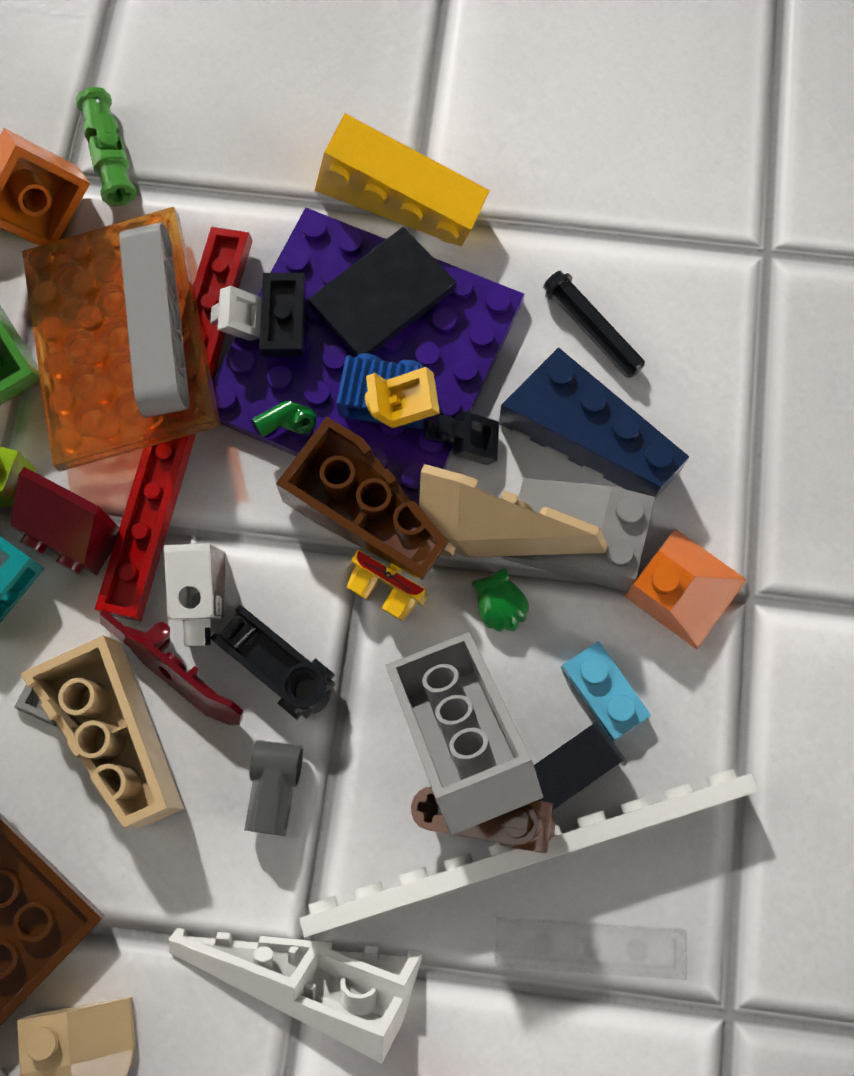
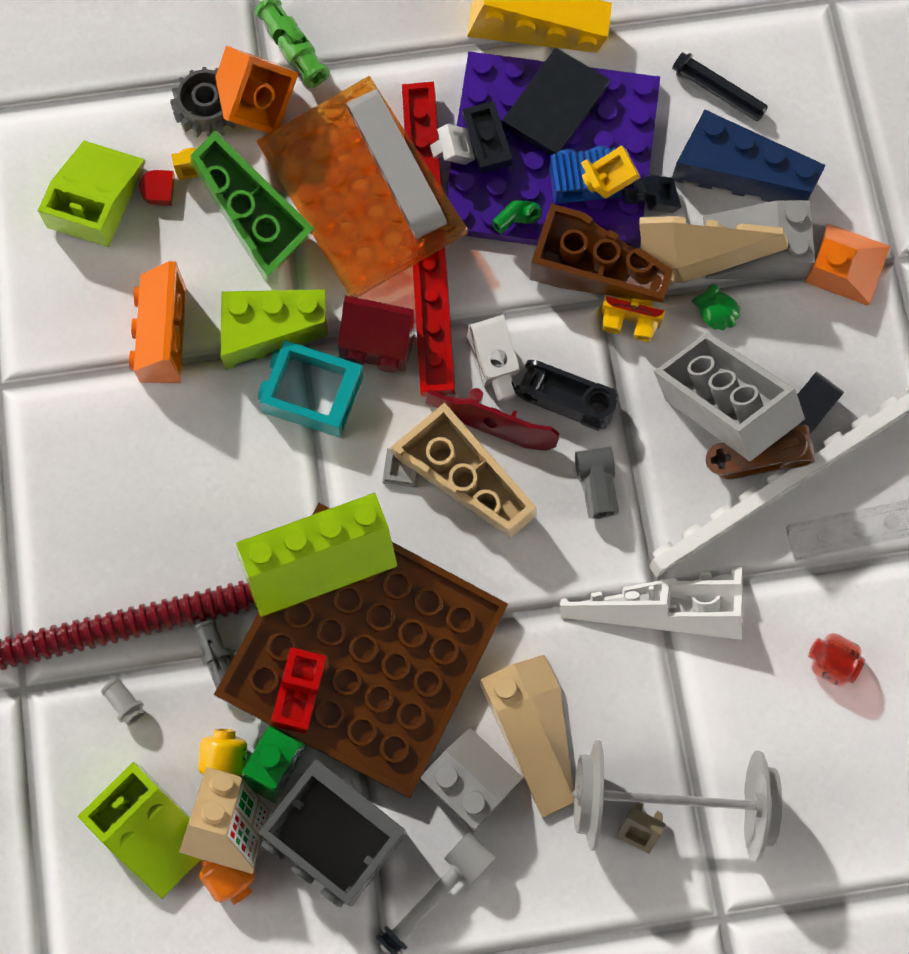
camera: 20 degrees left, 0 degrees up
medium azure plate [561,641,651,741] -> none

